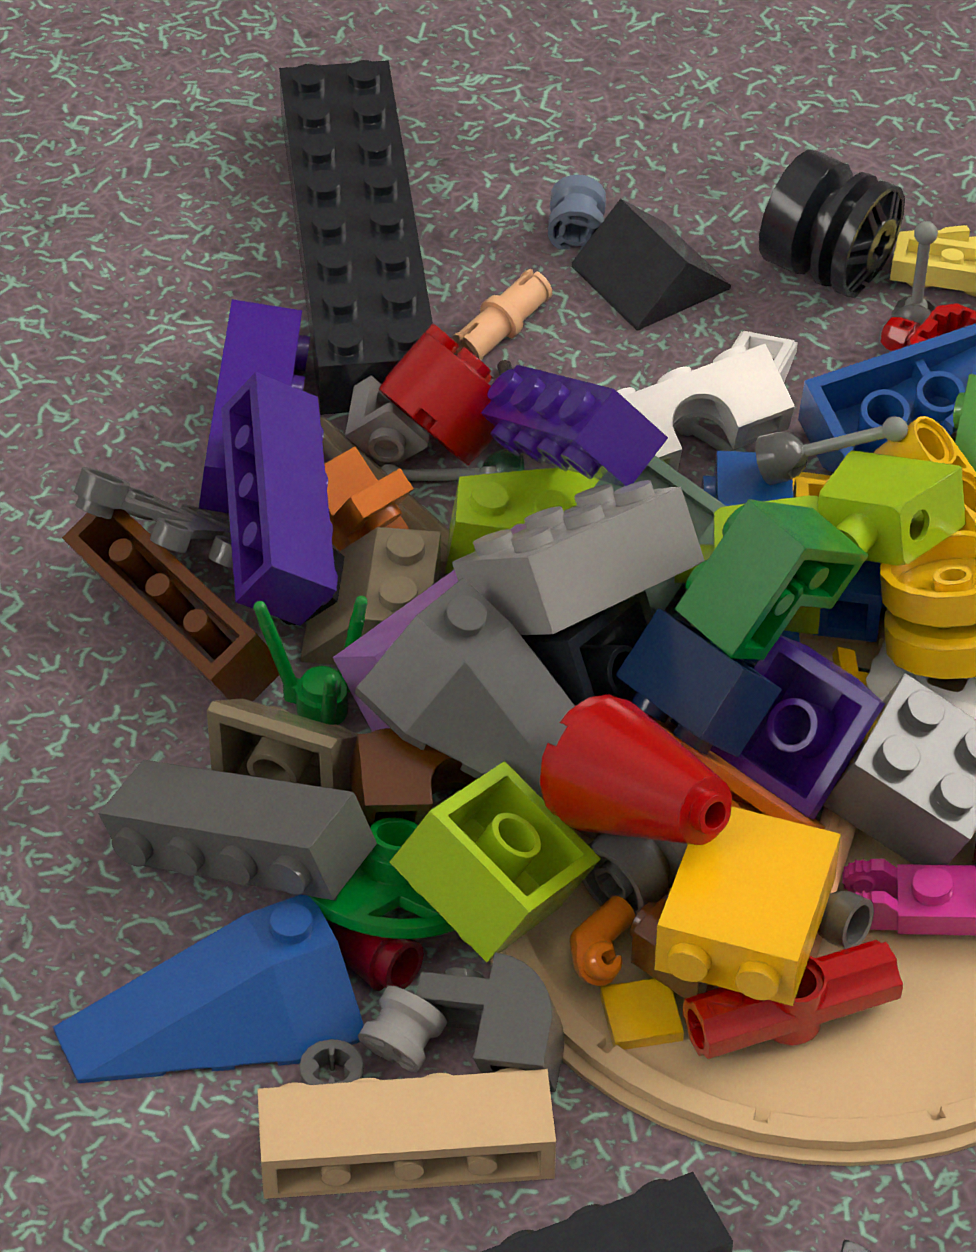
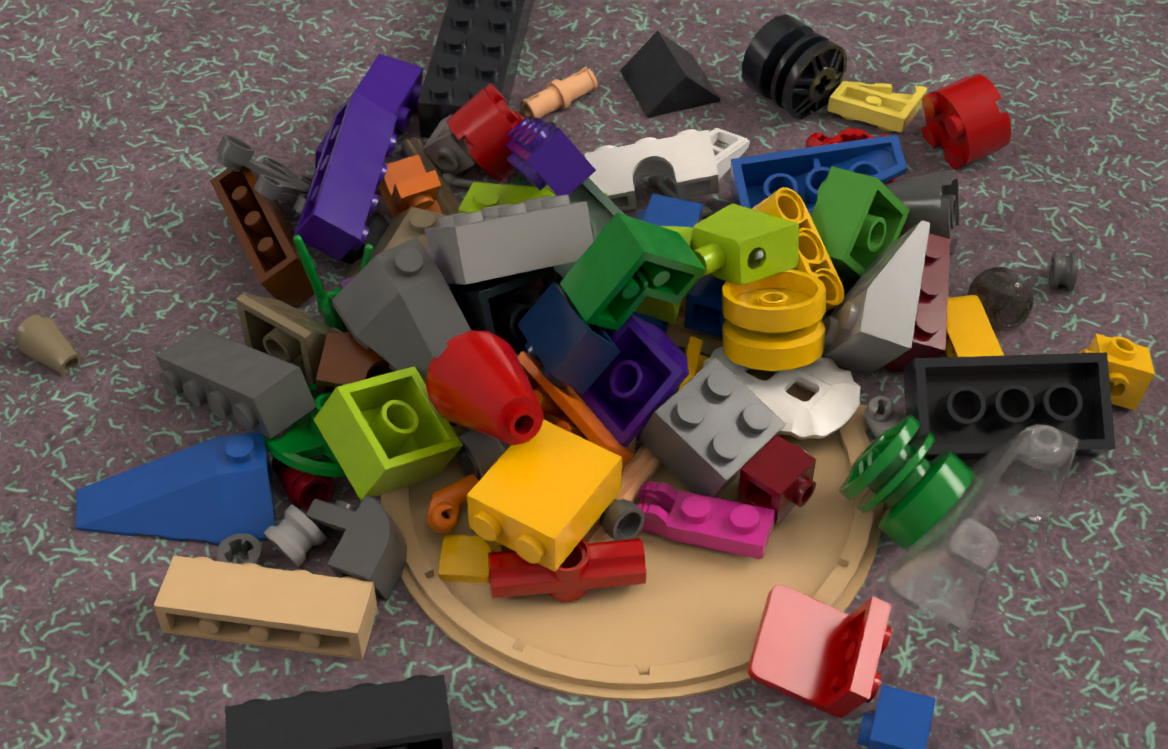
camera: 15 degrees right, 0 degrees up
sand blue wheel [548,175,606,250] -> none
hinge [755,416,908,485] -> none
light grey hinge [891,221,938,326] -> none

